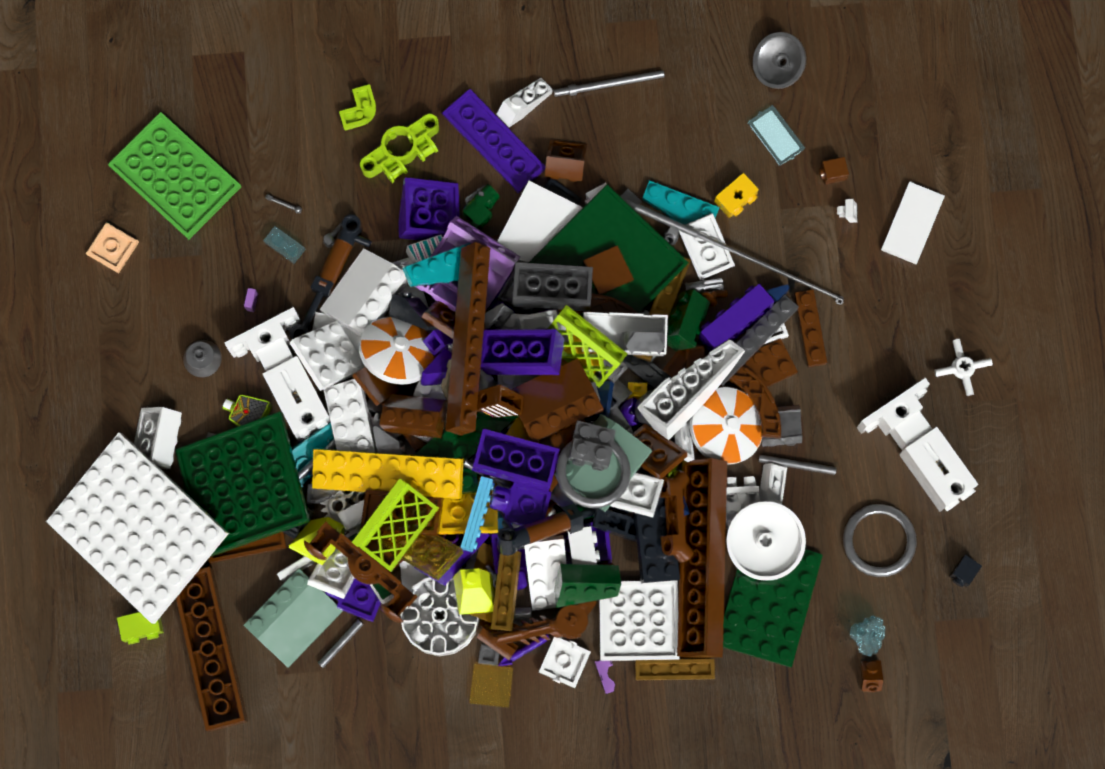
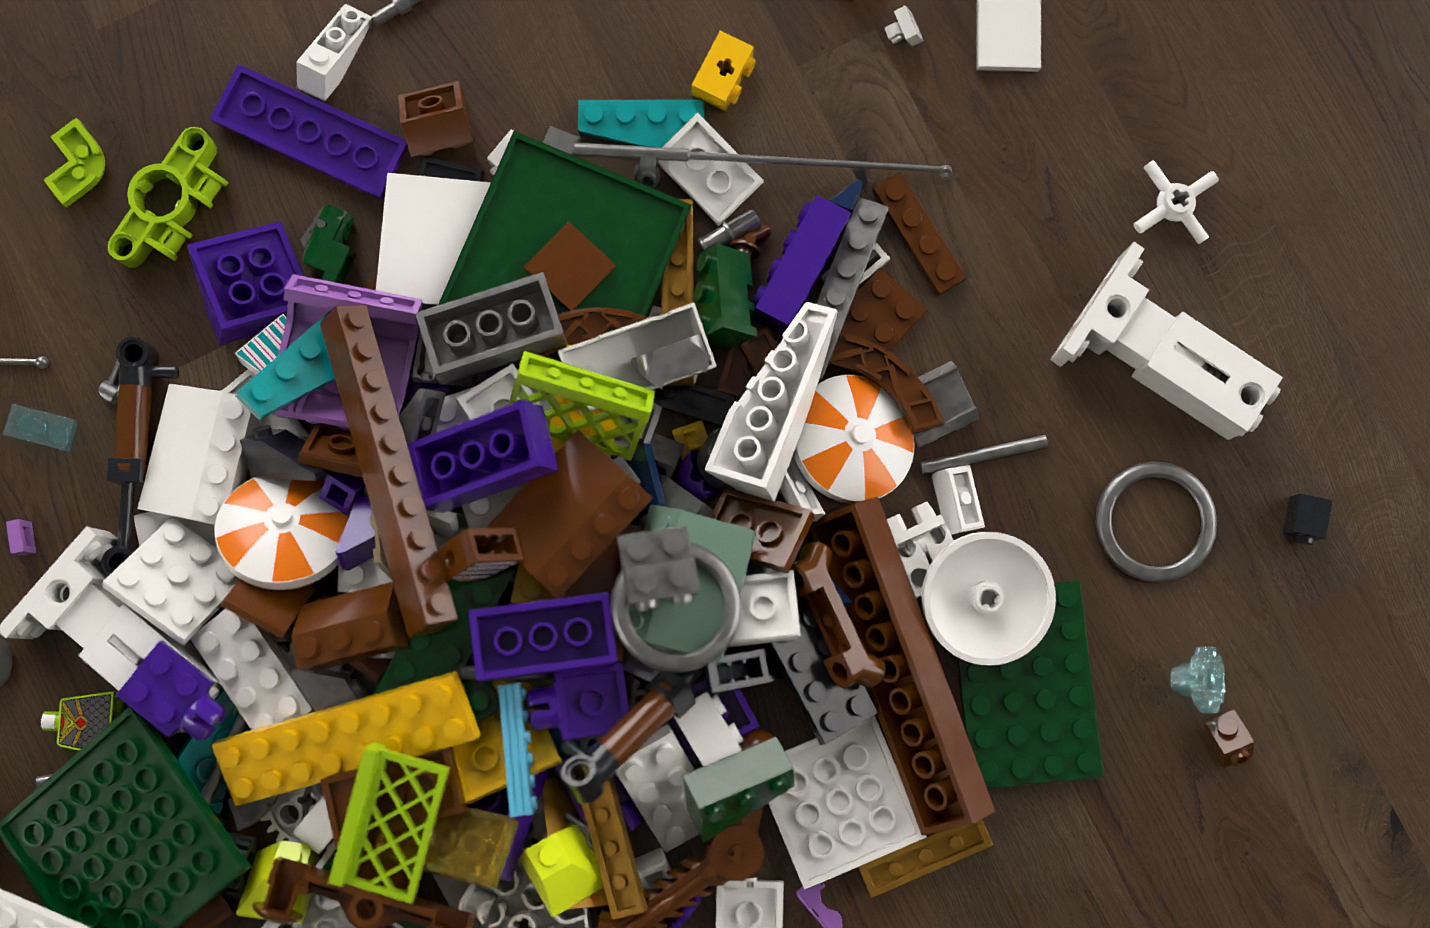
camera: 25 degrees left, 5 degrees up
none -> dark purple plate [116,641,227,741]

